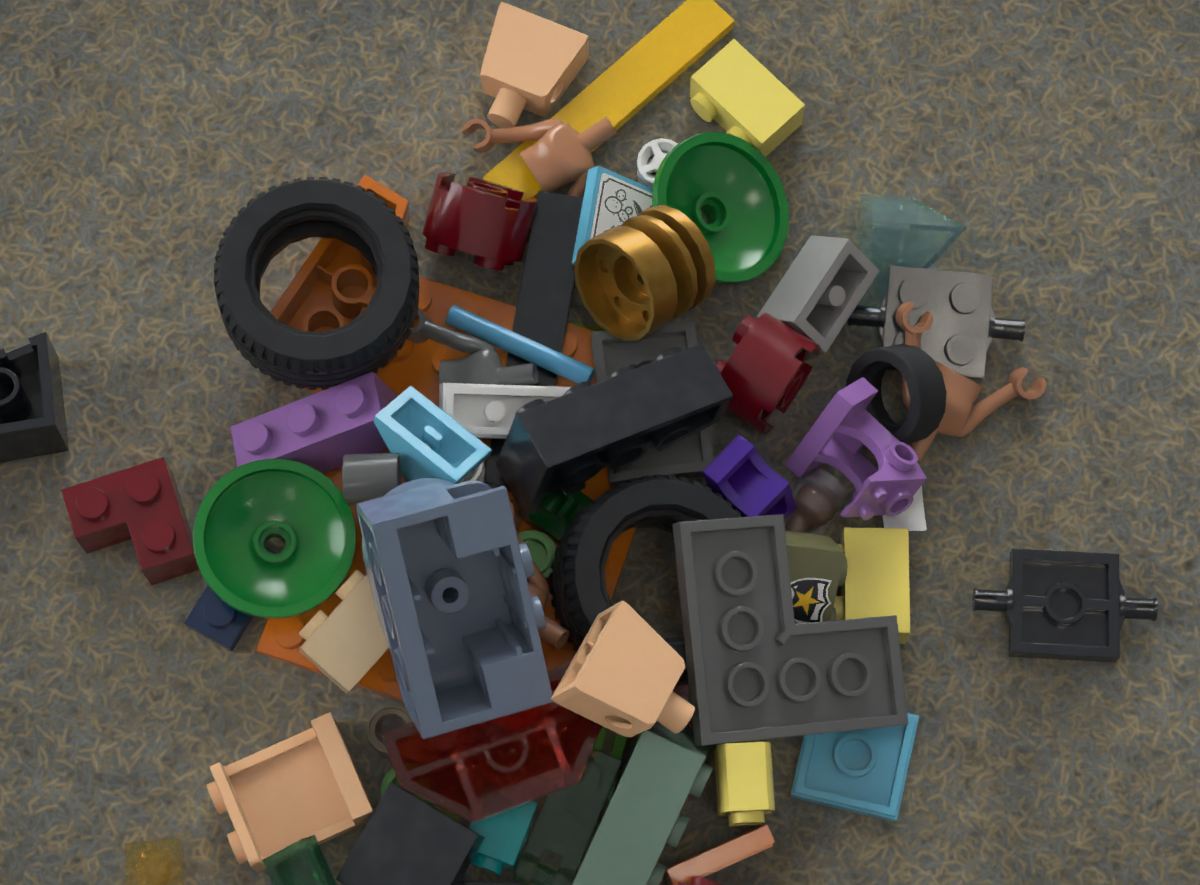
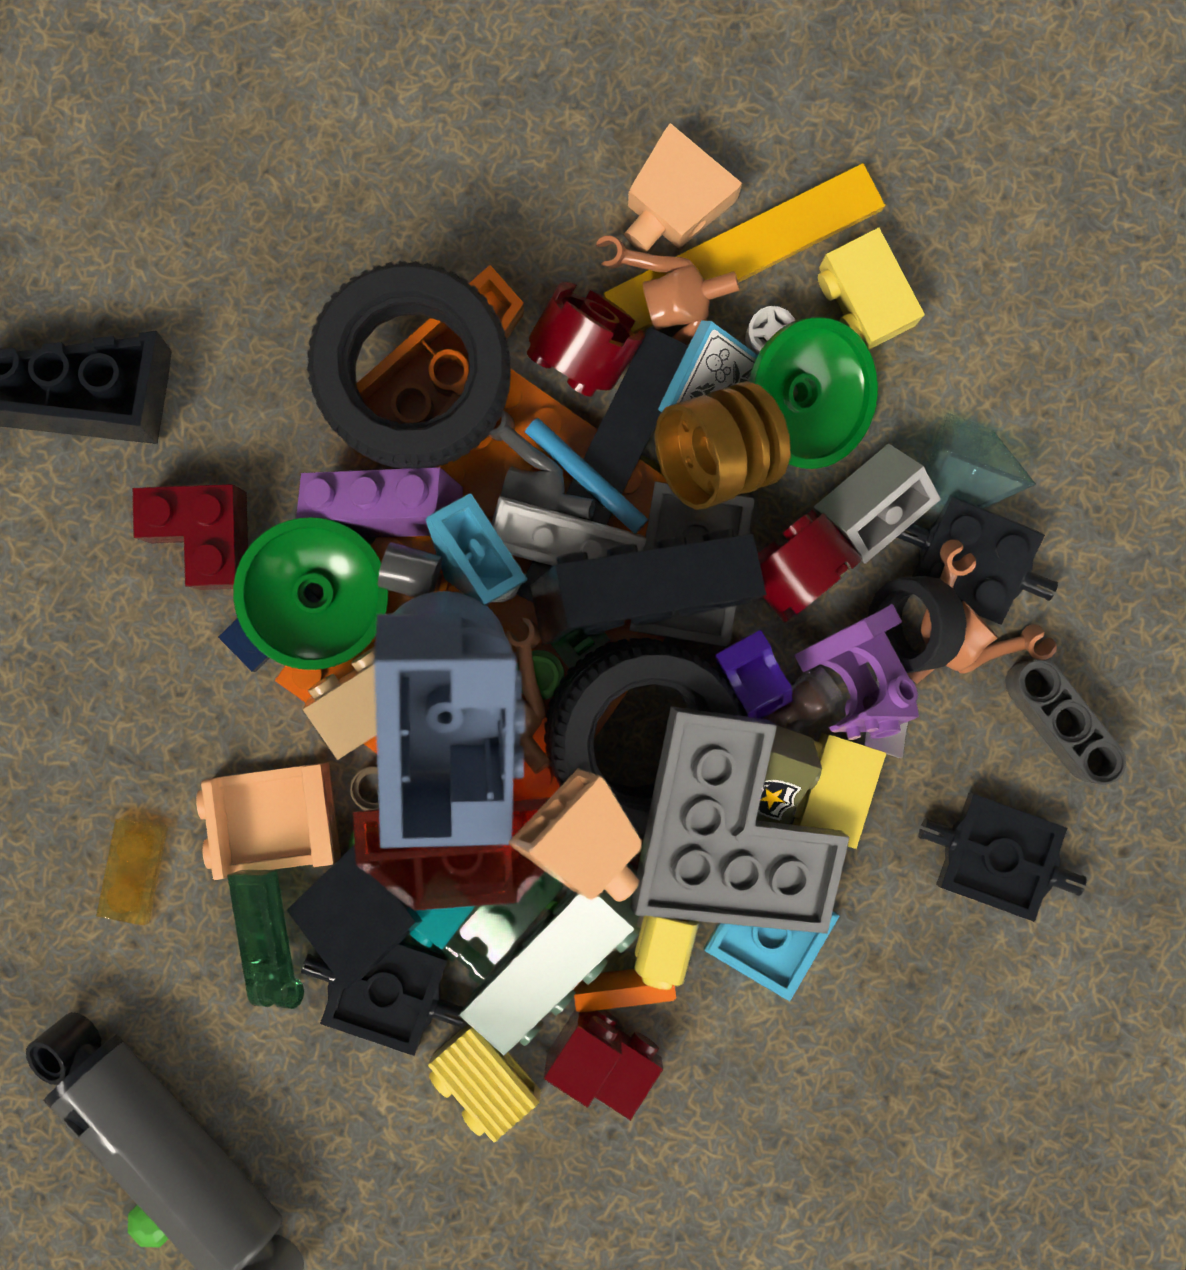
camera: 20 degrees right, 15 degrees up
none -> dark grey beam [1005,660,1126,785]

